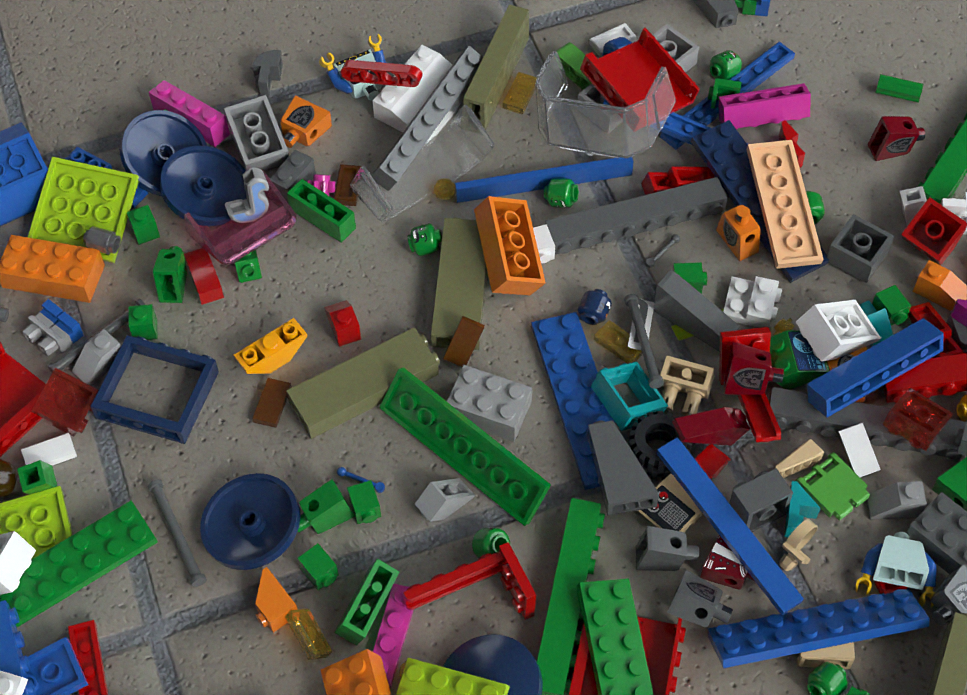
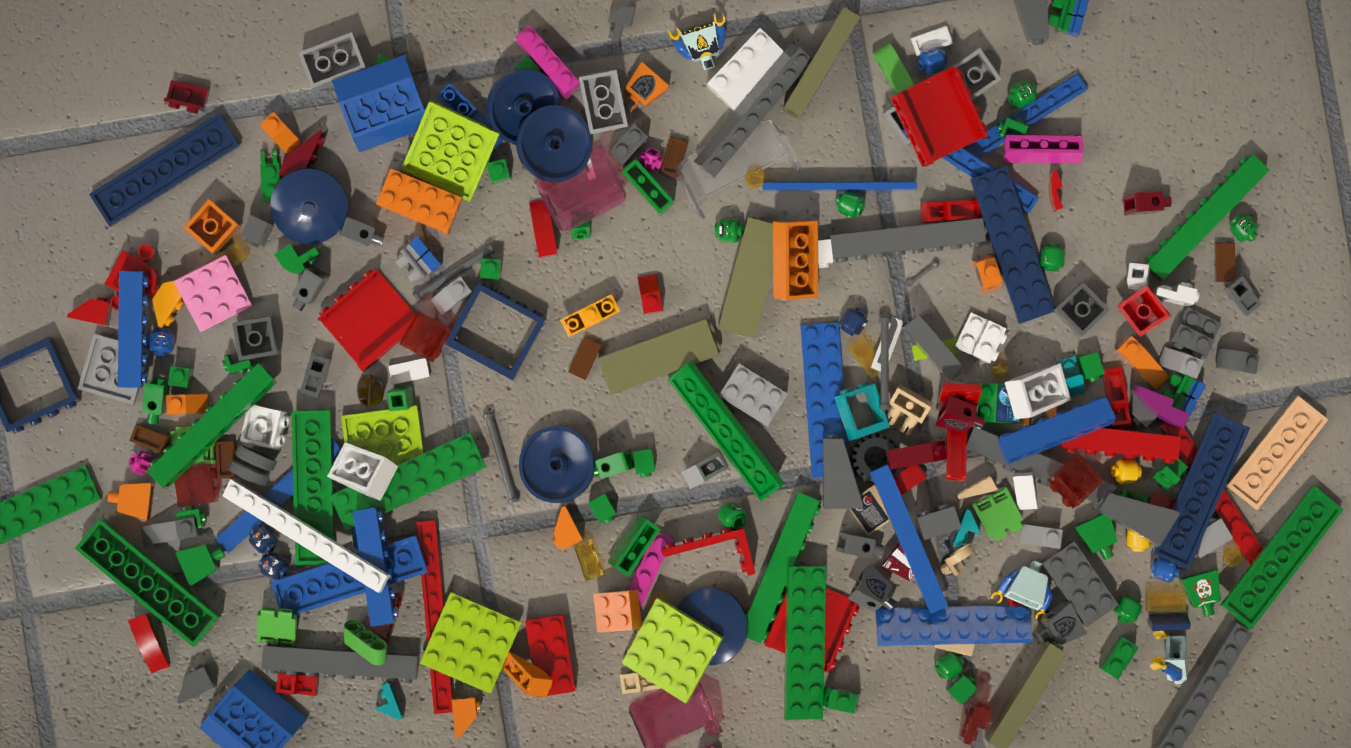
camera: 10 degrees right, 30 degrees up
flat silver brick [83,226,121,254] -> none
green torso [153,246,187,303] -> none
light grey animal [225,168,269,223] -> none
blue hinge [337,467,385,493] -> none
red beam [340,60,423,87] -> none
reddish brown tile [443,316,485,367] -> none
clear yellow plate [503,72,539,114] -> none
clear piece [535,51,676,158] -> none
green brick [673,262,707,294] -> none
light nougat plate [746,140,824,269] -> none
green axle [875,74,924,103] -> none

